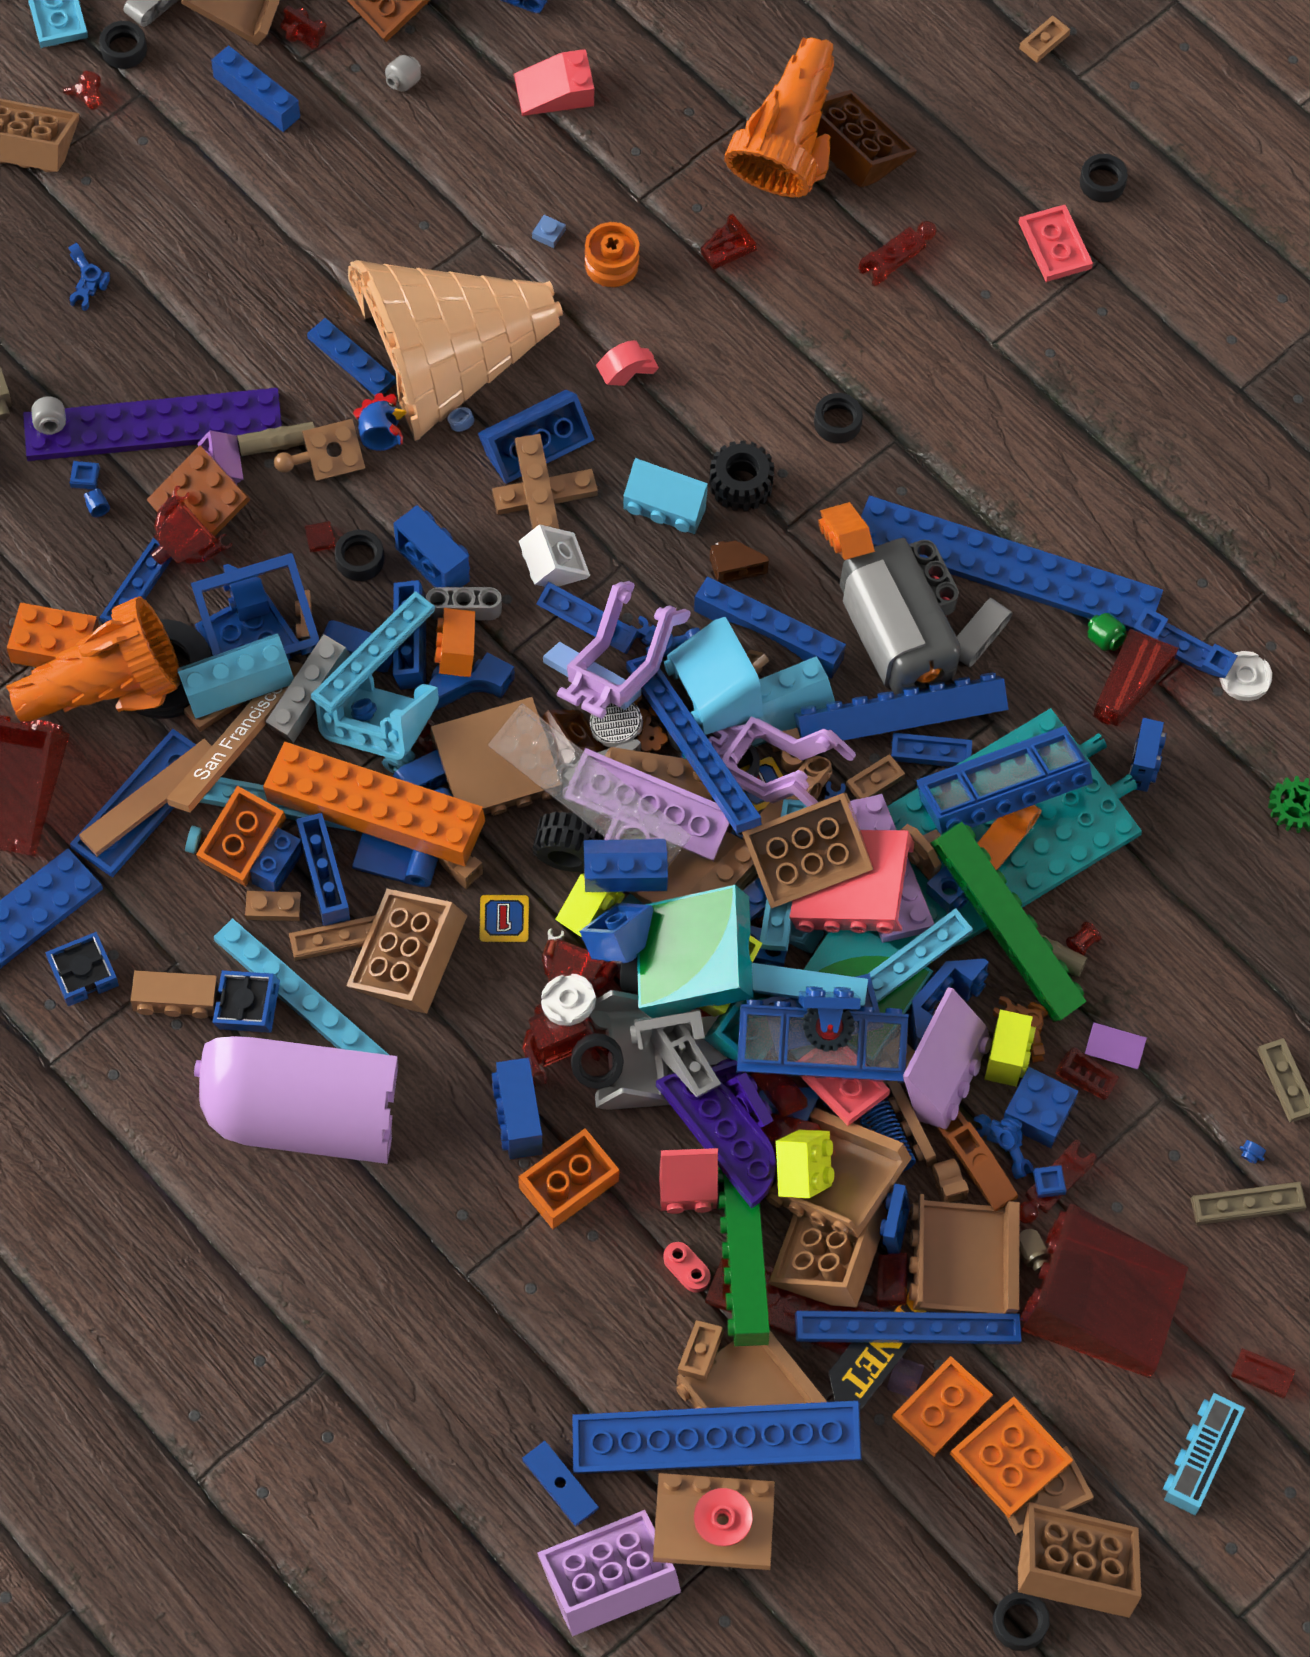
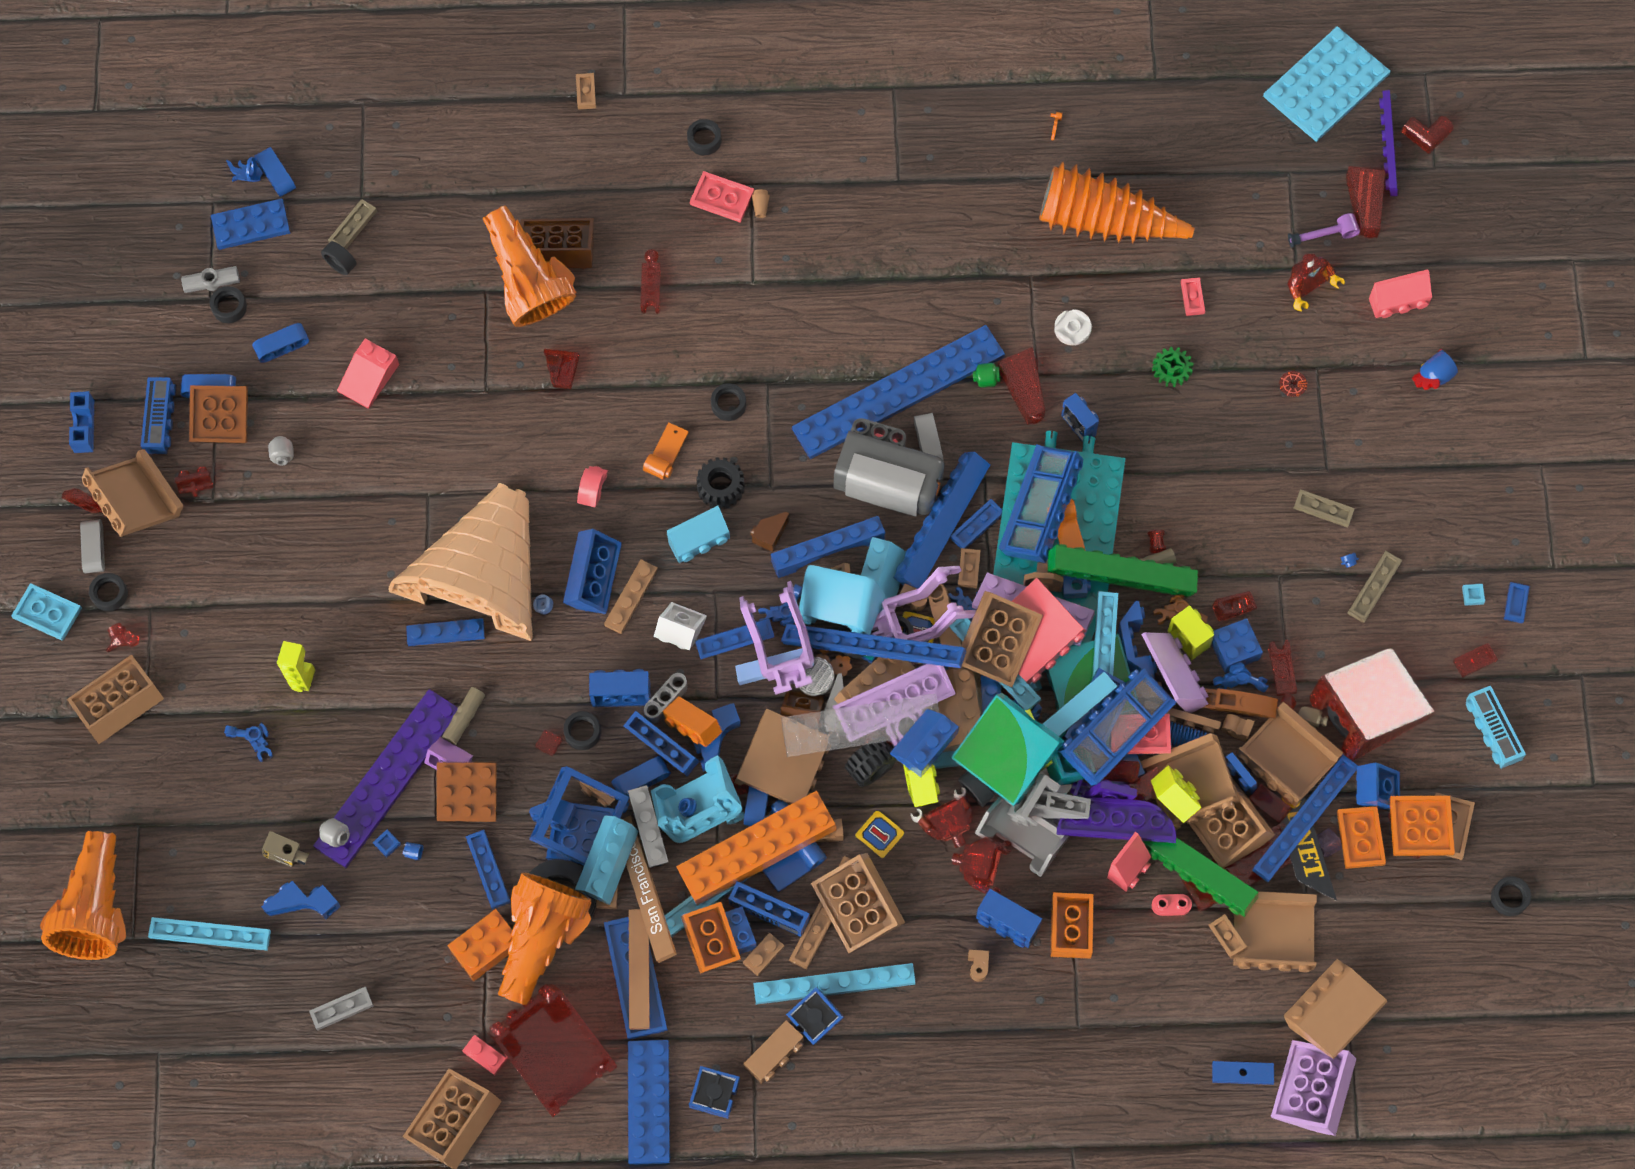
camera: 45 degrees left, 5 degrees up
clear red torso [151,485,232,565] -> none
medium azure tile [185,826,202,854] -> none
lavender panel [194,1036,398,1164] -> none
blue brick [211,45,300,132] -> none
medium nougat plate [274,419,365,482] -> none
medium azure tile [311,591,435,714] -> none
blue piece [353,393,407,451] -> none
medium nougat plate [515,434,559,530] -> none
medium blue plate [532,215,566,248] -> none
white tile [541,974,596,1026] -> none
black tyre [571,1033,624,1089] -> none
blue plate [572,1401,862,1474] -> none
blue slope [579,903,653,963] -> none
orange wheel [585,222,640,287] -> none
coral dish [694,1488,752,1547] -> none
plate [799,986,861,1052] -> none
orange brick [818,502,875,560] -> none
medium nougat slope [1018,1502,1142,1618] -> none
blue tile [1033,1165,1067,1198] -> none
medium lavender brick [1085,1023,1147,1069] -> none
blue slope [1133,607,1238,678] -> none
none -> neon yellow arch [277,641,315,692]
none -> orange door [643,422,689,480]
none -> medium nougat cone [752,189,770,218]
none -> medium nougat leg [968,950,989,982]
none -> blue slope [1356,762,1400,810]

